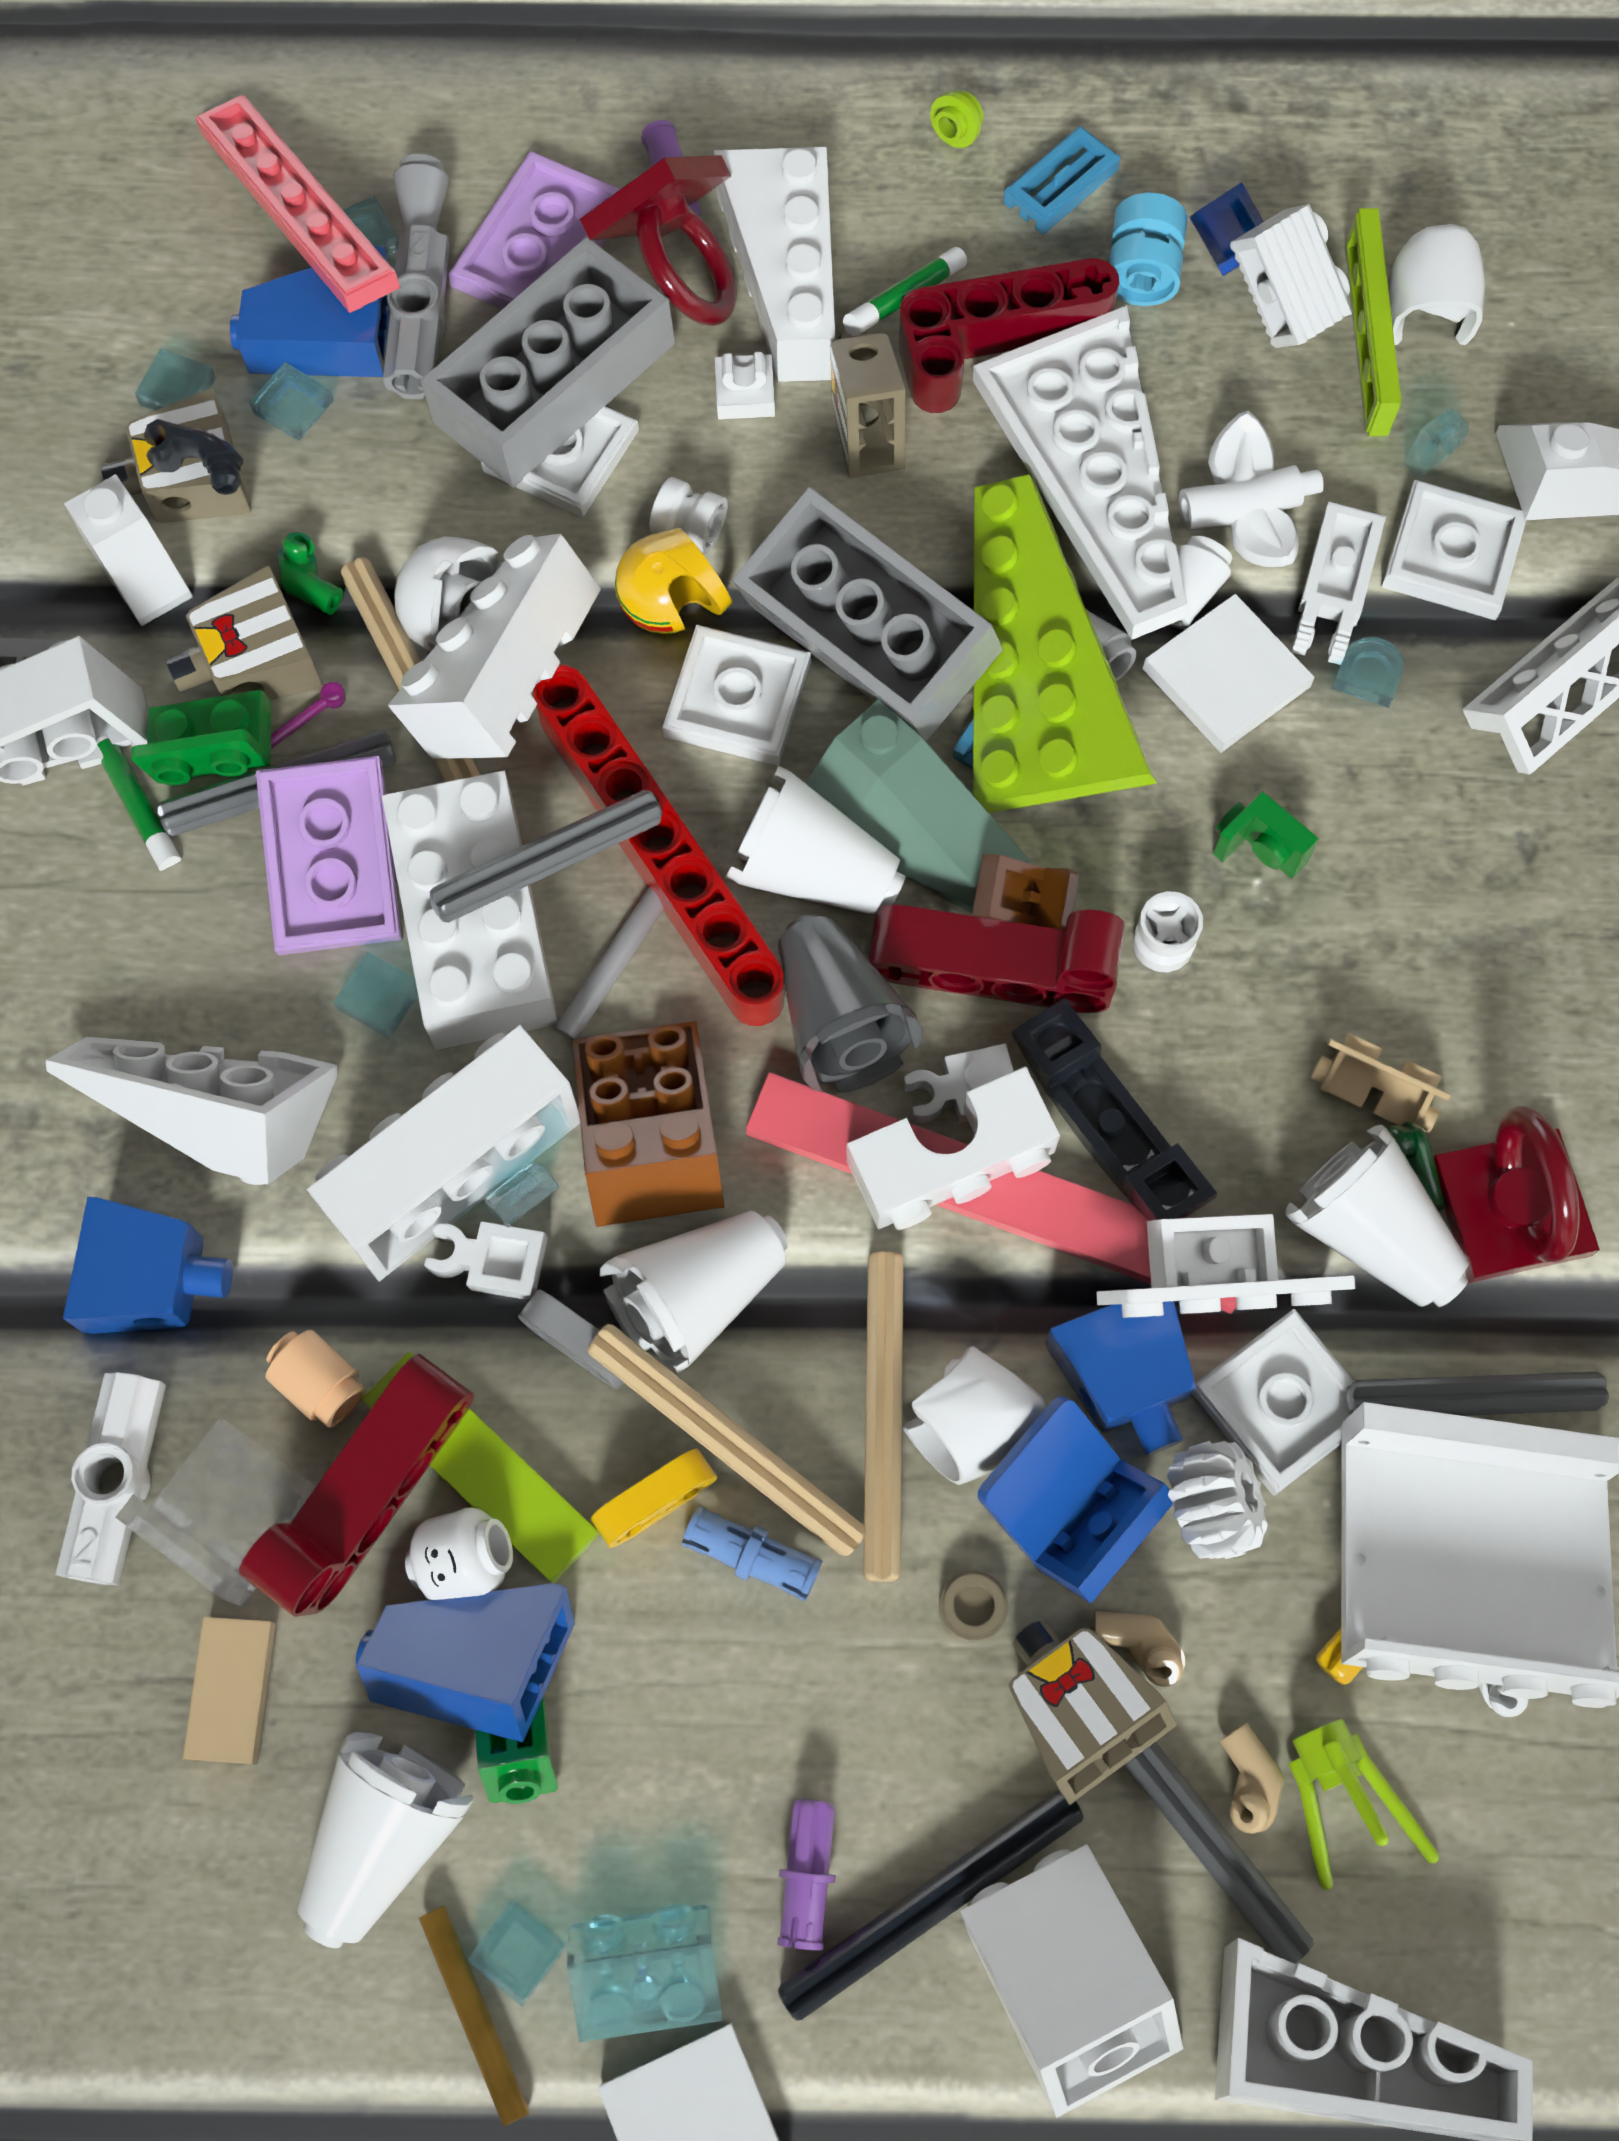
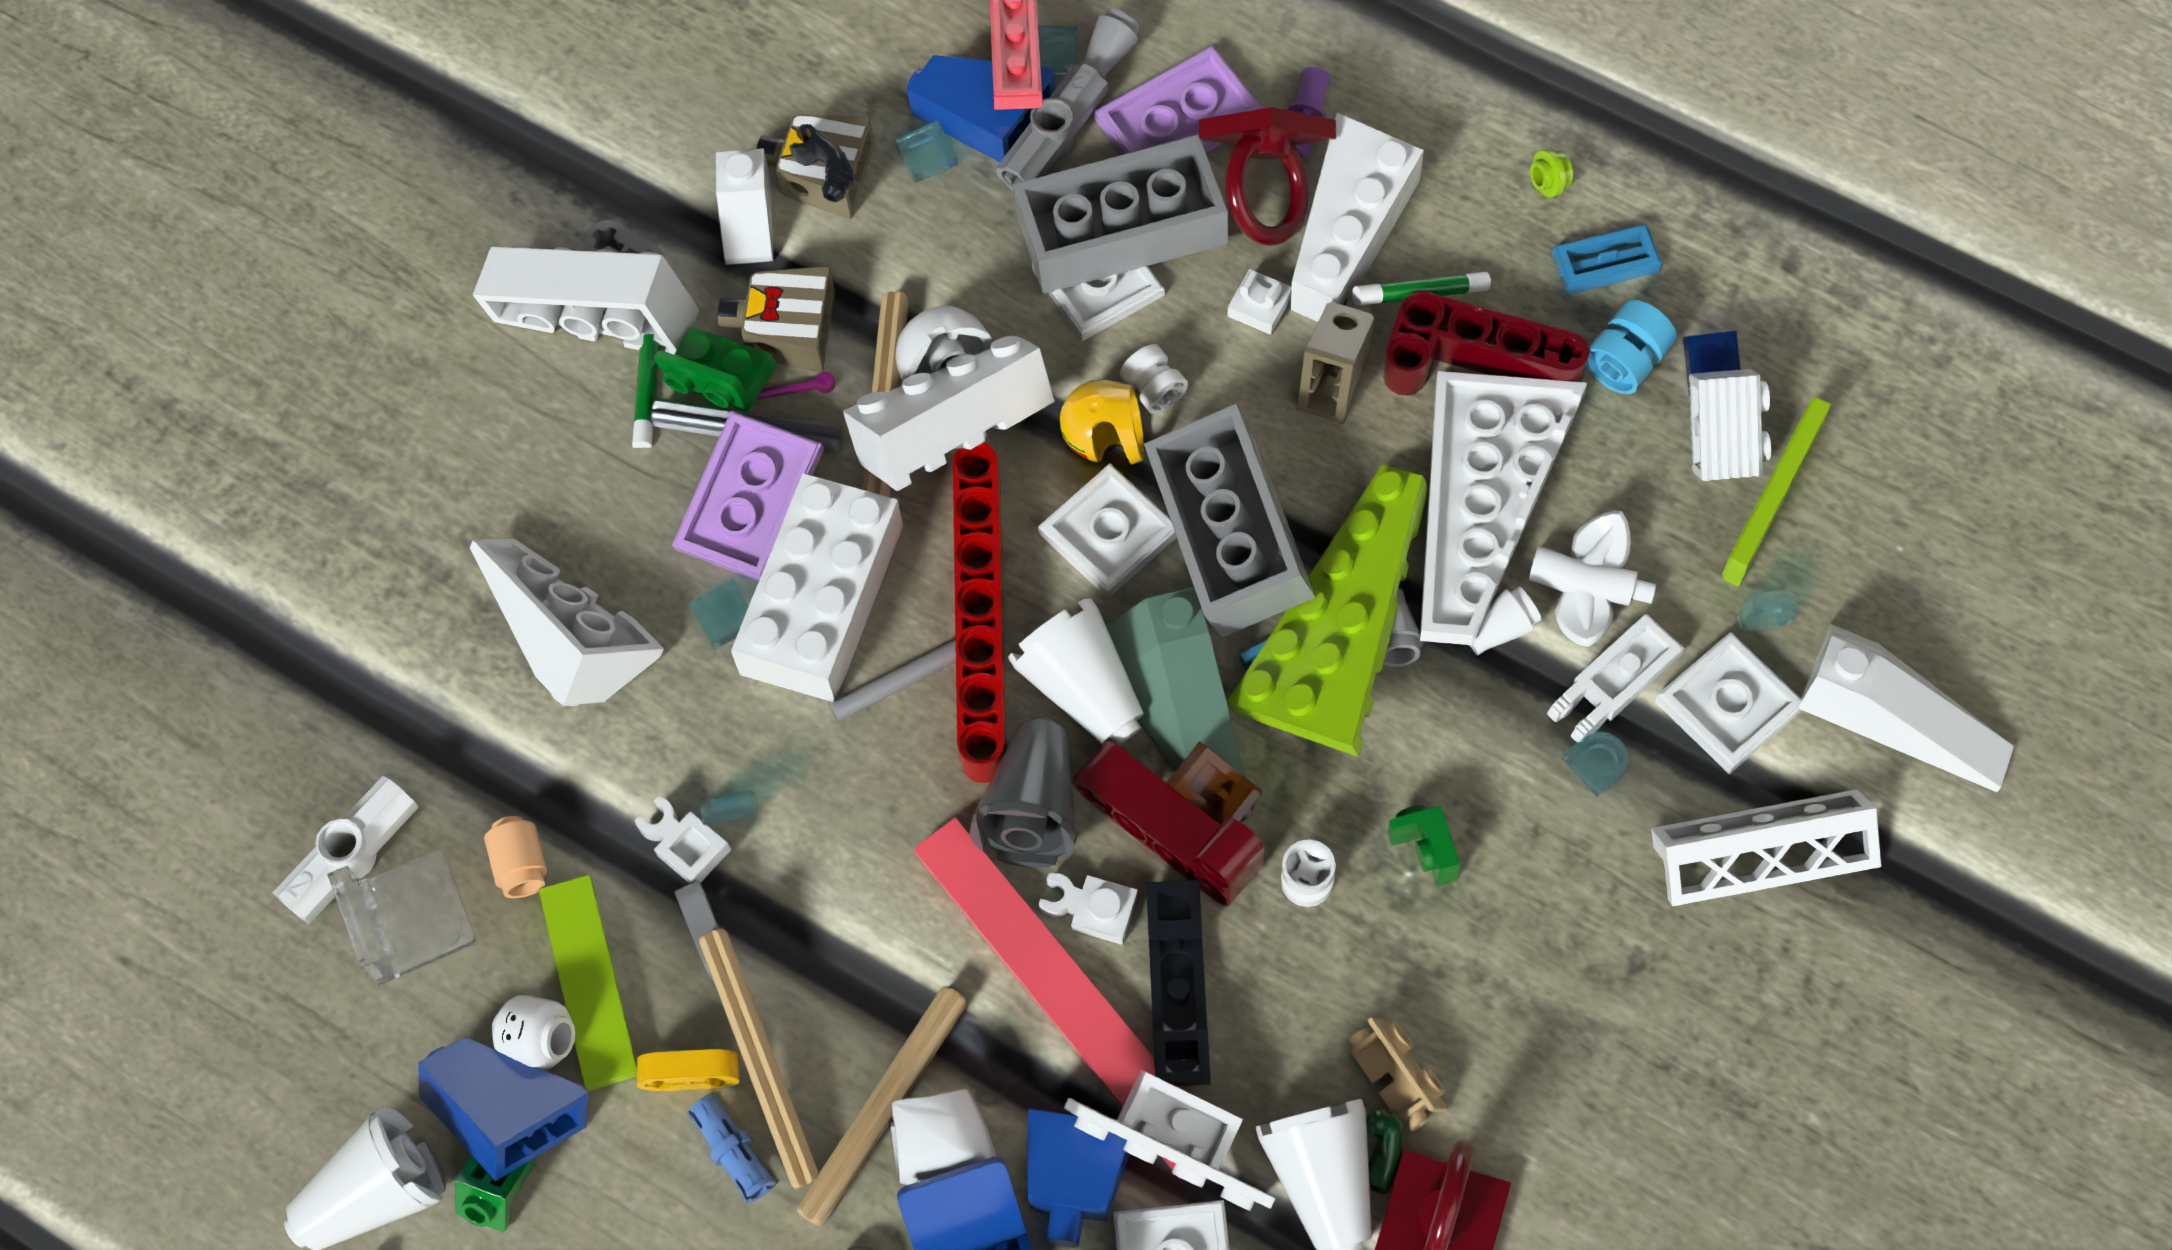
camera: 35 degrees right, 5 degrees down
blue torso [63,1196,233,1334] -> none
clear light blue tile [135,348,216,411] -> none
tan tile [183,1617,276,1765] -> none
dark red beam [238,1354,474,1617] -> none
green arm [277,532,343,615] -> none
white brick [306,1025,580,1282] -> none
axle [430,790,663,923] -> none
dark orange slope [572,1021,725,1227] -> none
white cone [600,1211,788,1375] -> none
white arch [846,1067,1060,1230] -> none
white tile [1142,594,1315,753] -> none
white piece [1388,224,1486,345] -> none

